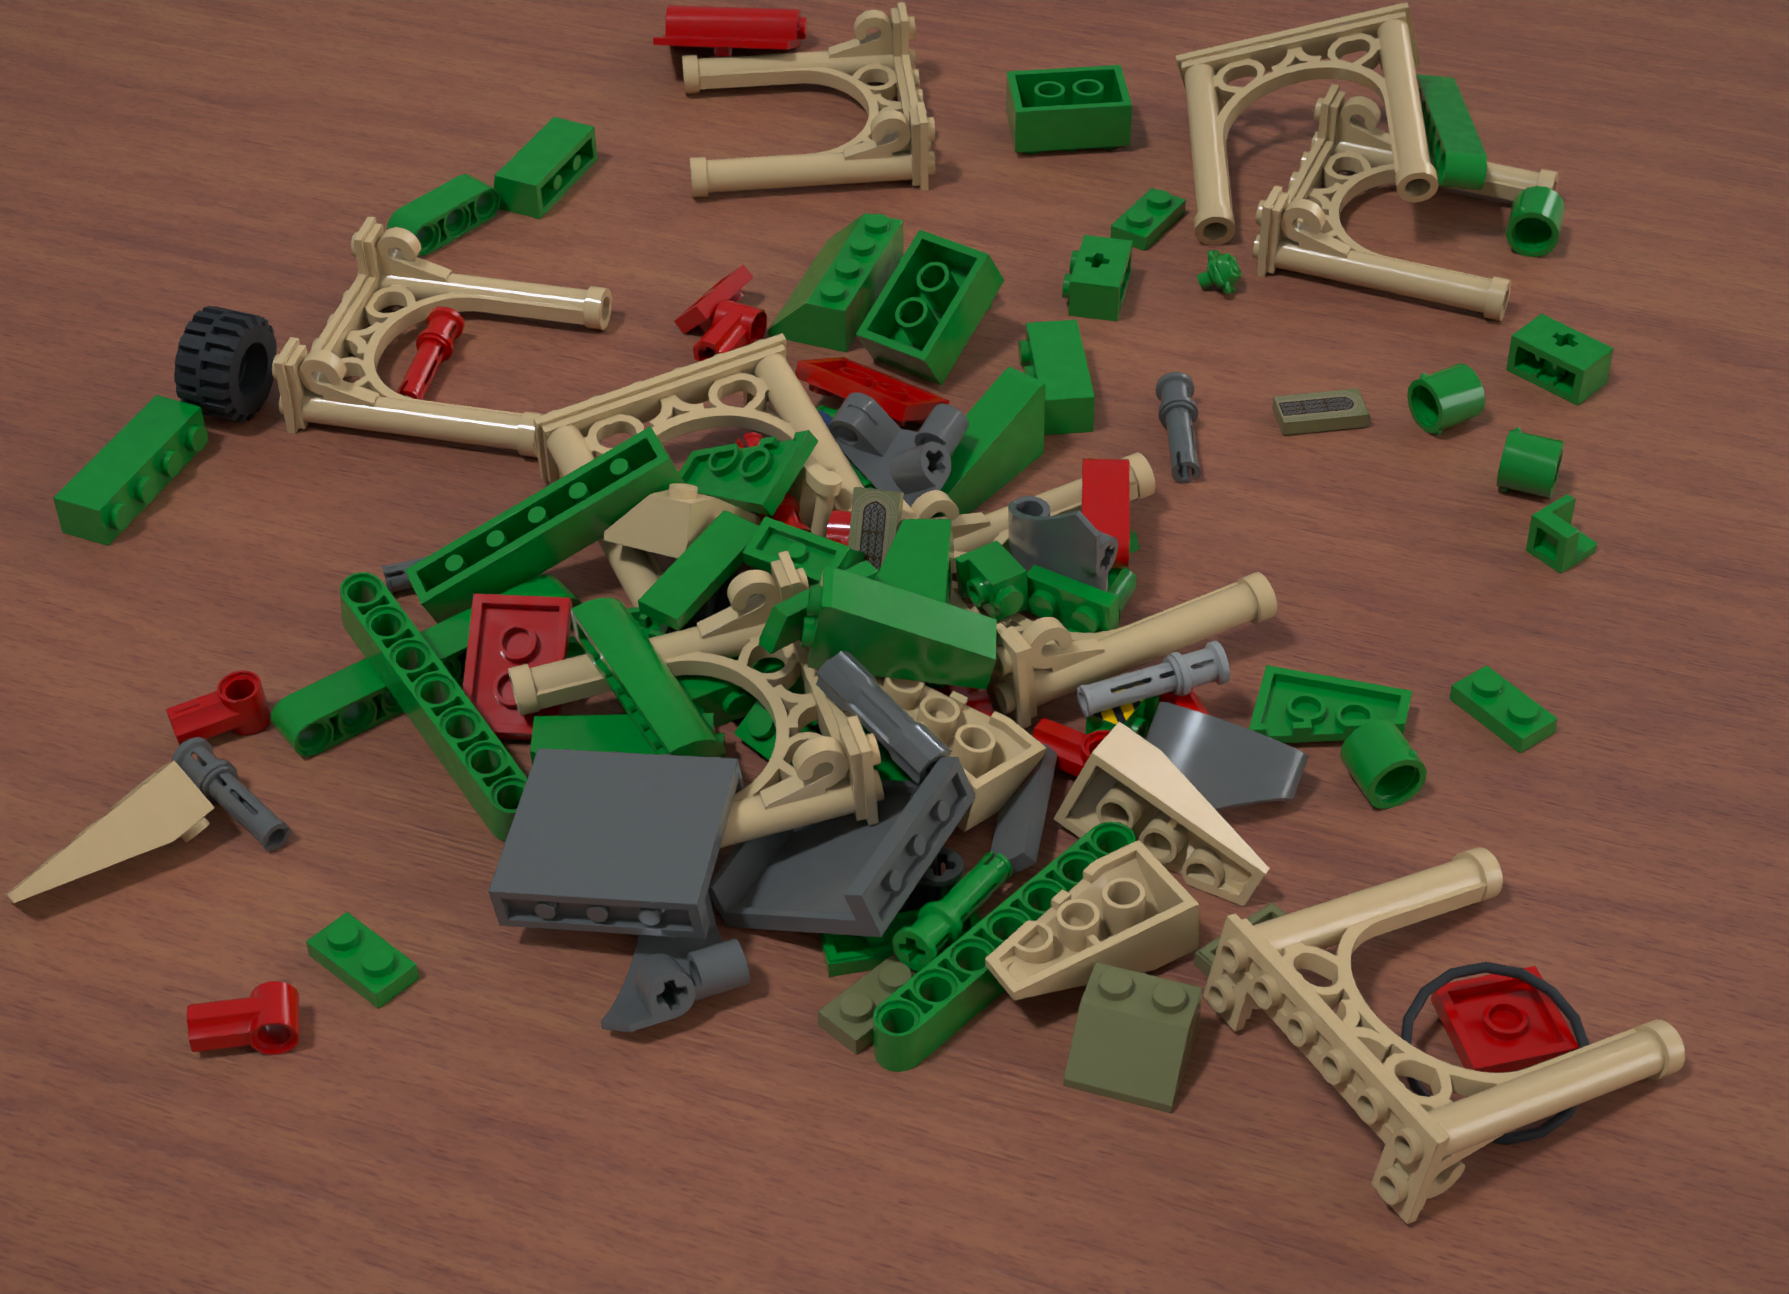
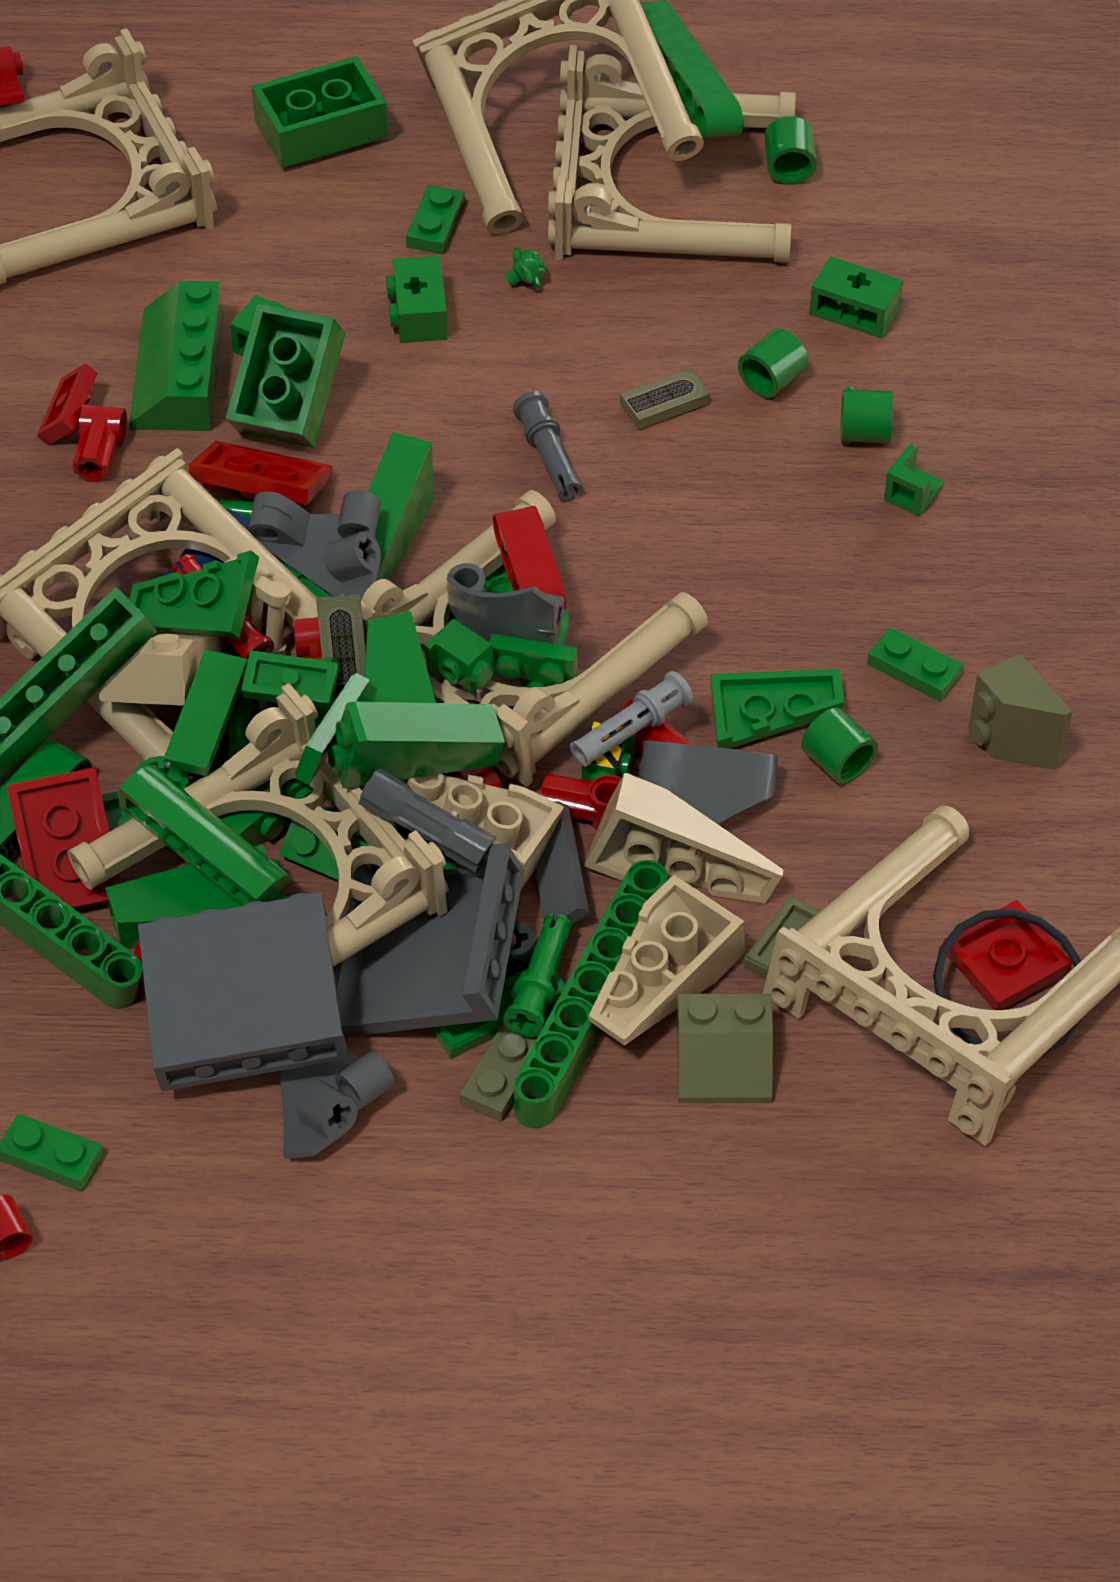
camera: 20 degrees left, 10 degrees up
green brick [1018,320,1095,435] -> none
none -> olive slope [968,653,1072,770]

